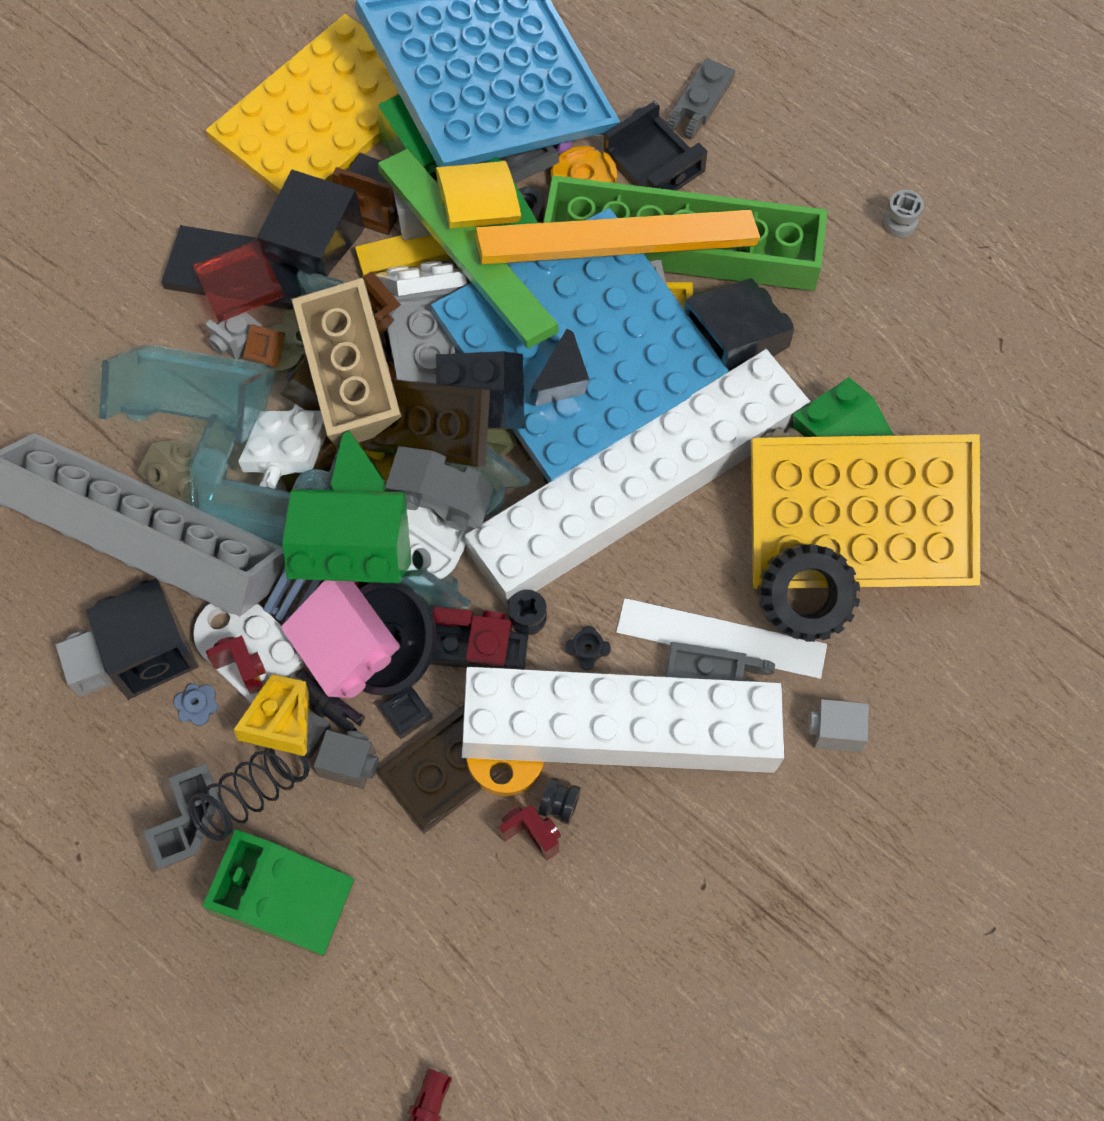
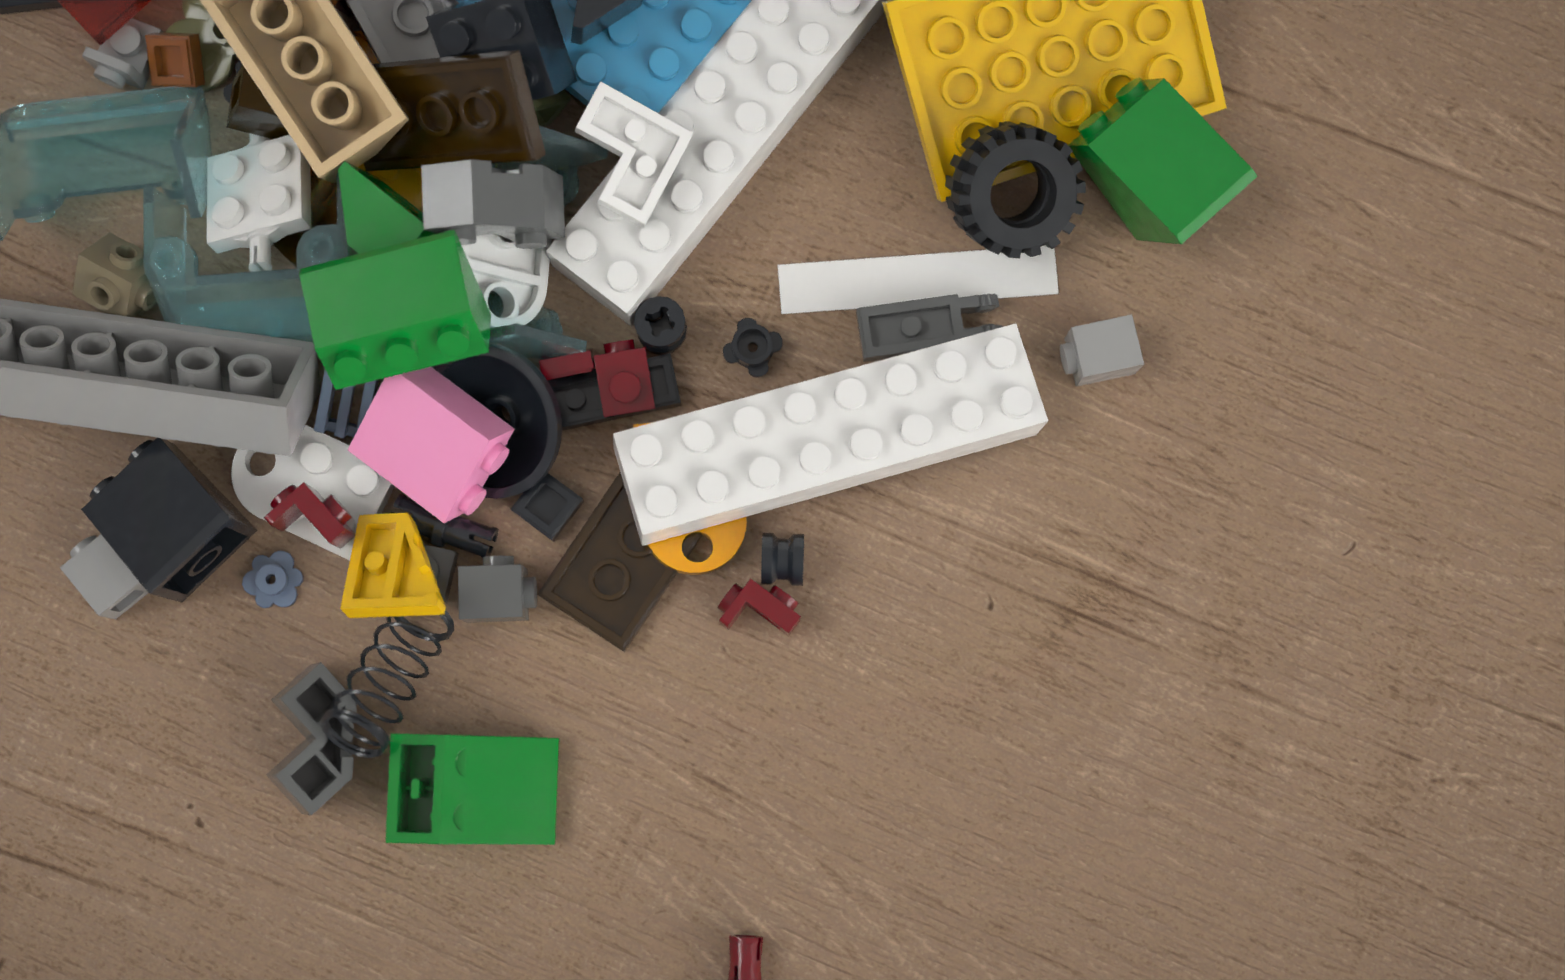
camera: 20 degrees left, 15 degrees up
none -> white plate [574,81,693,228]
none -> green slope [1068,78,1258,244]

